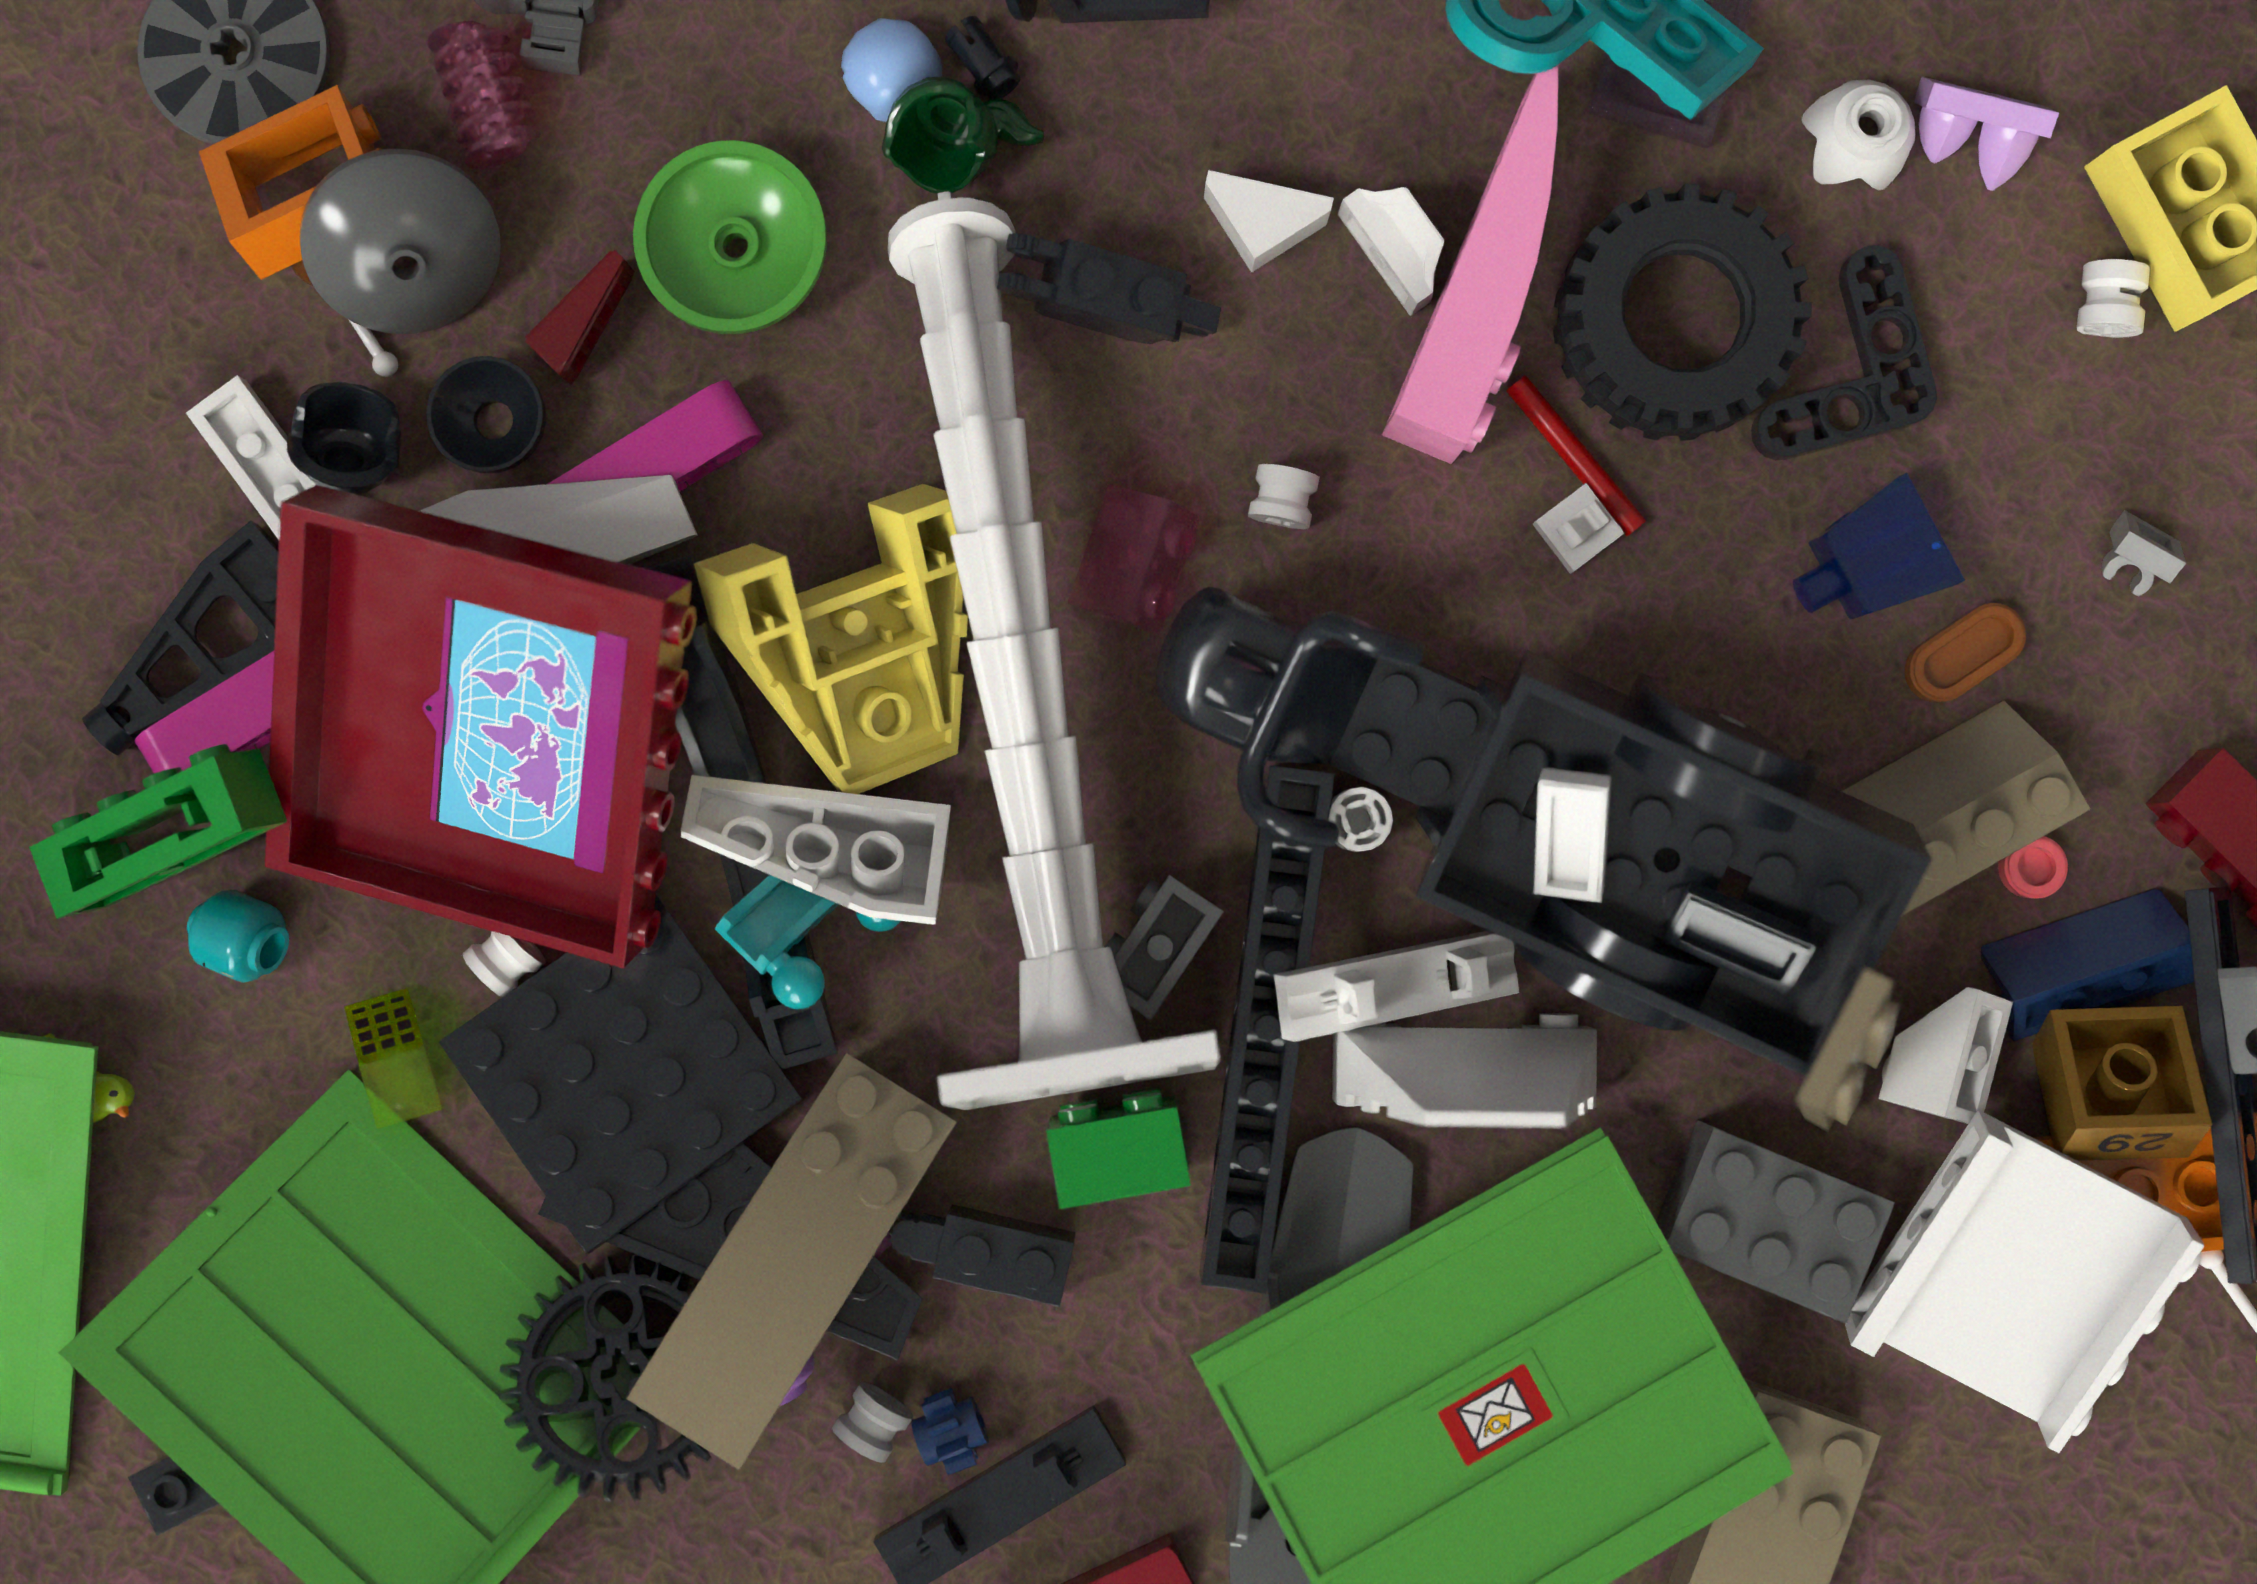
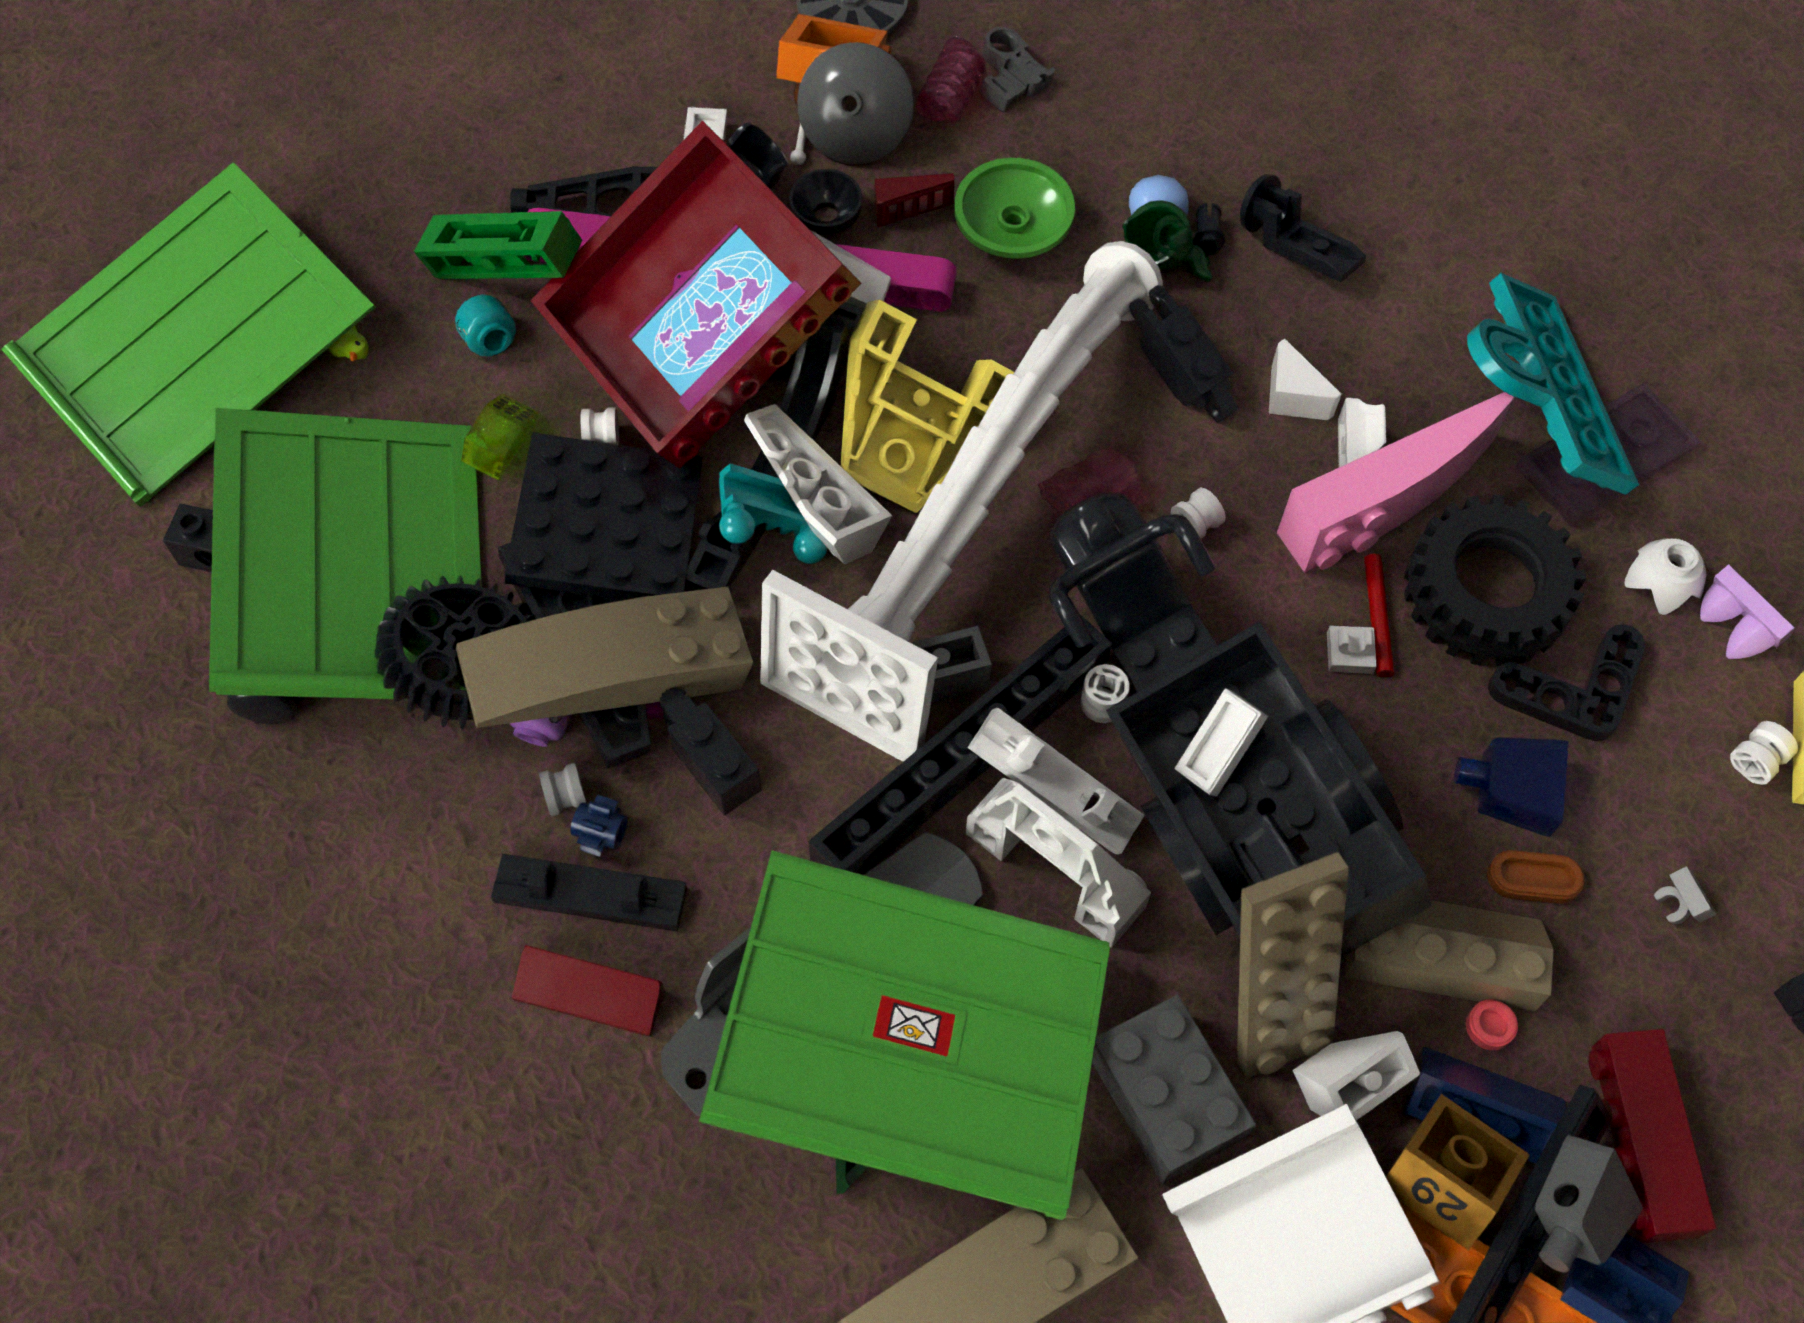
camera: 40 degrees right, 25 degrees down
green piece [1046,1087,1191,1209] -> none

